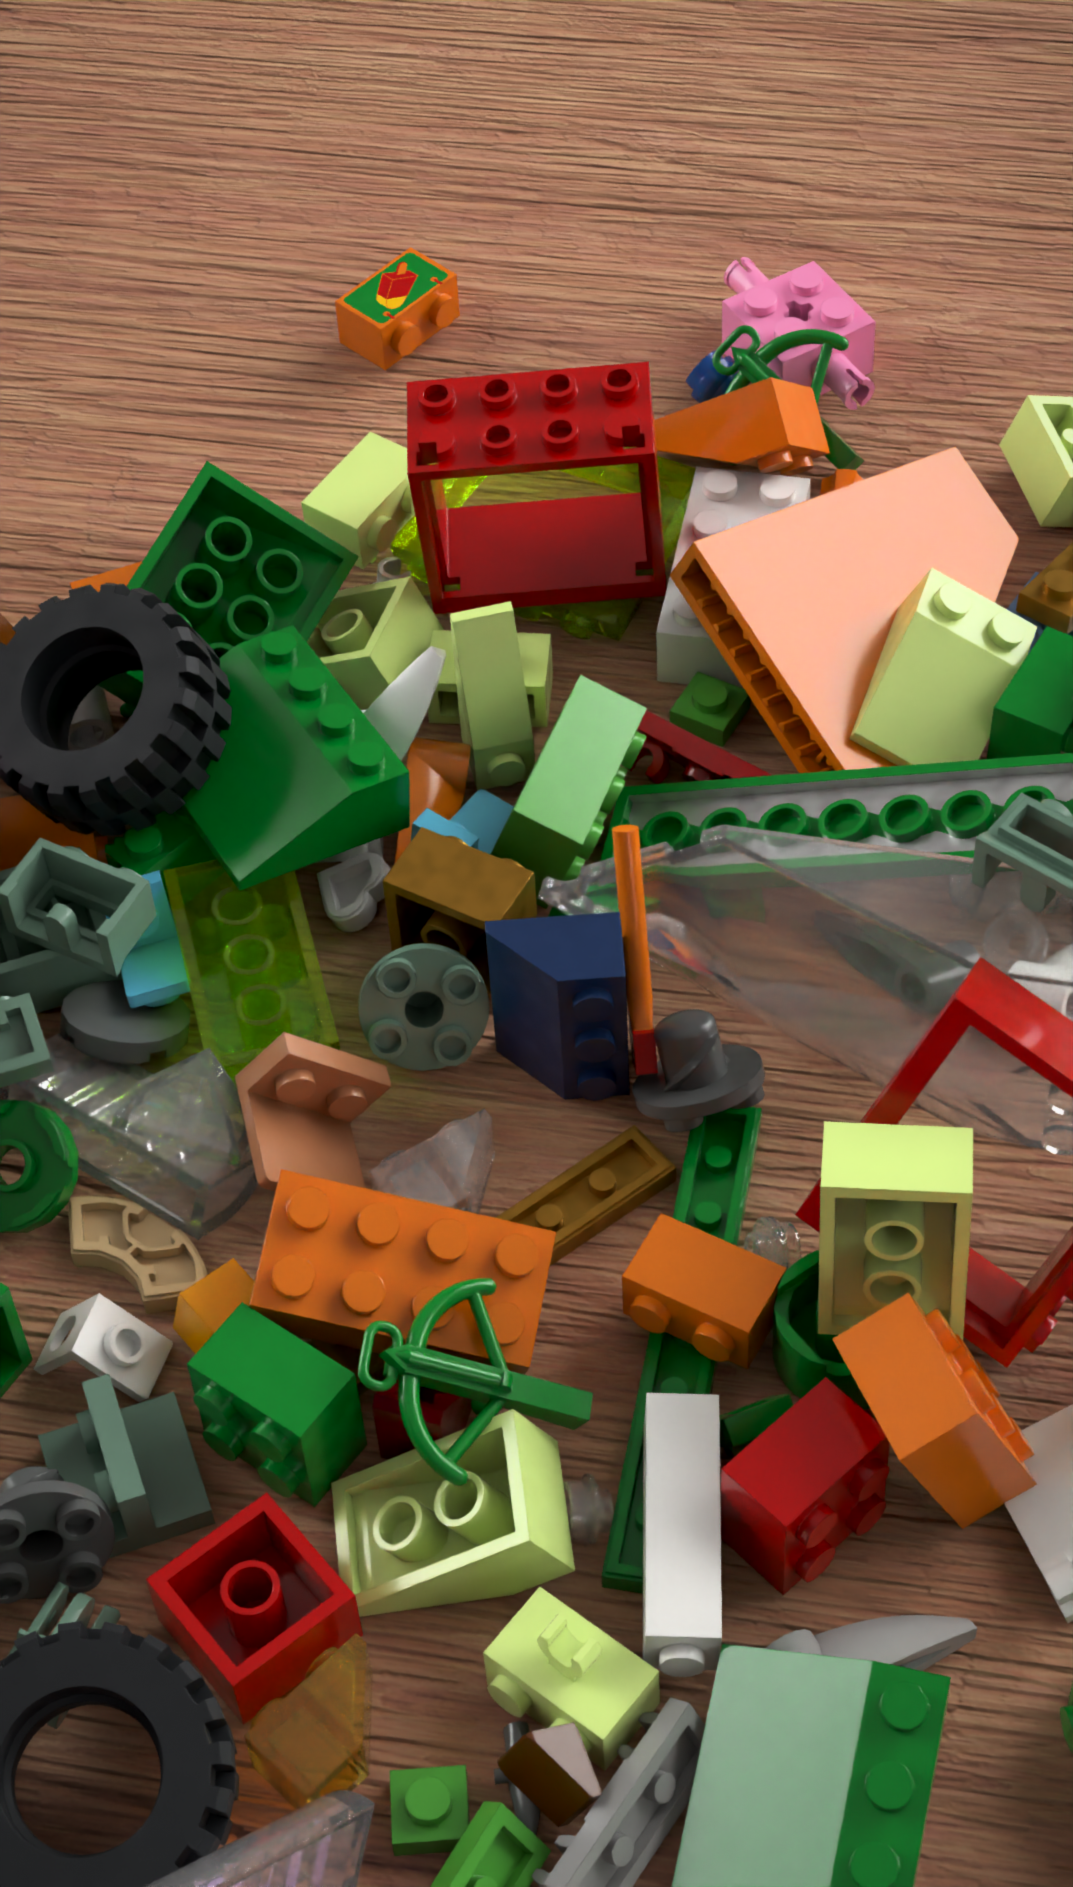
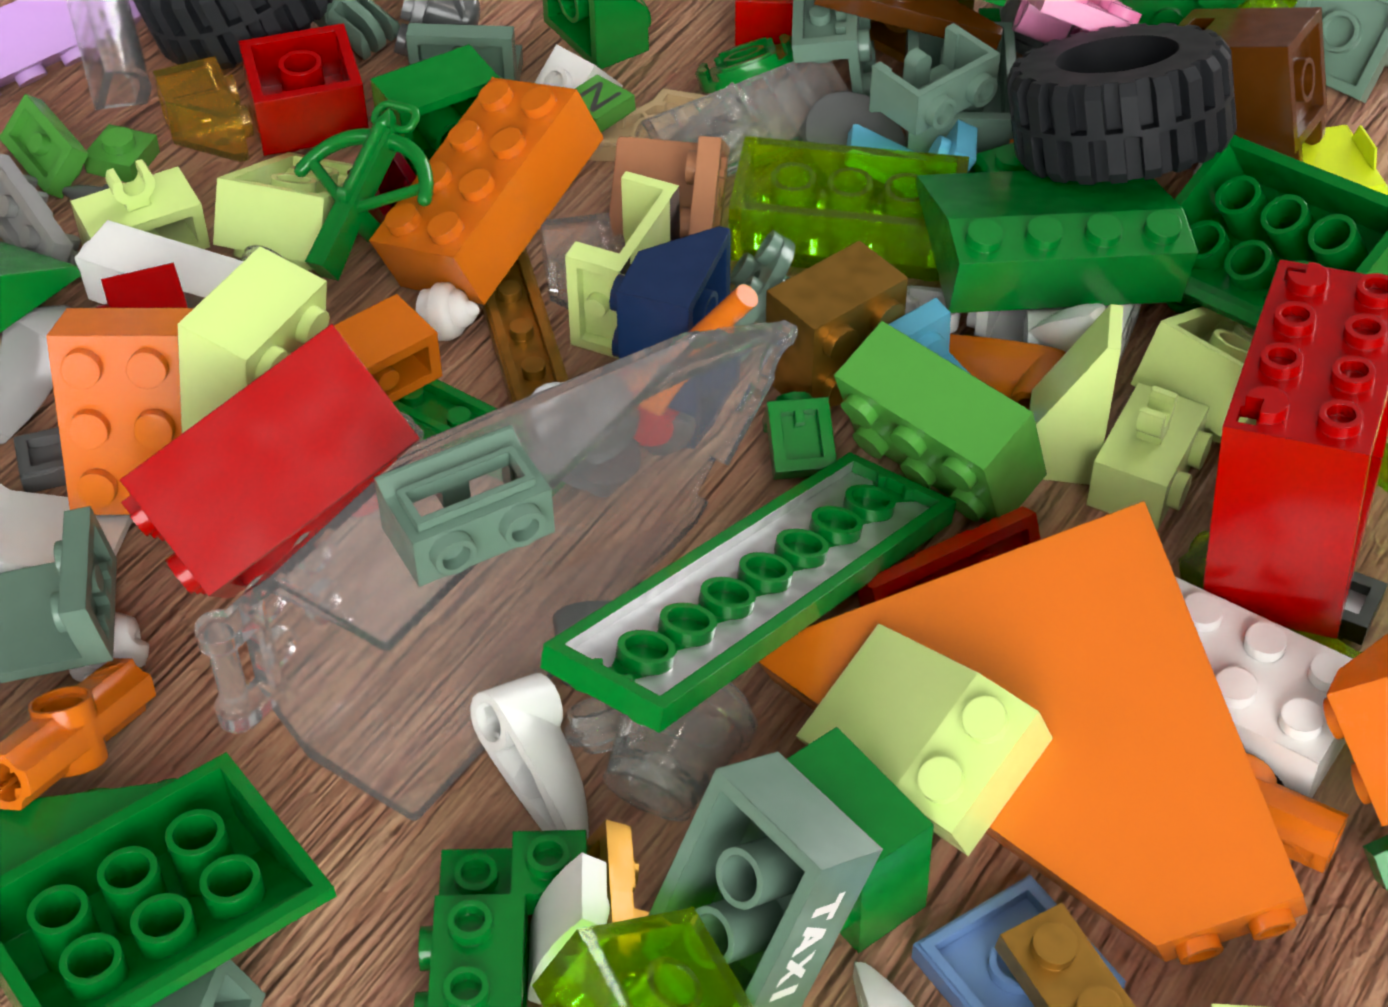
camera: 110 degrees right, 5 degrees down
reddish brown slope [497,1722,602,1827] -> none
none -> dark grey tile [13,427,66,493]
none -> white plate [416,282,480,341]
none -> yellowish green panel [565,171,680,359]
none -> bright green tile [575,74,636,132]

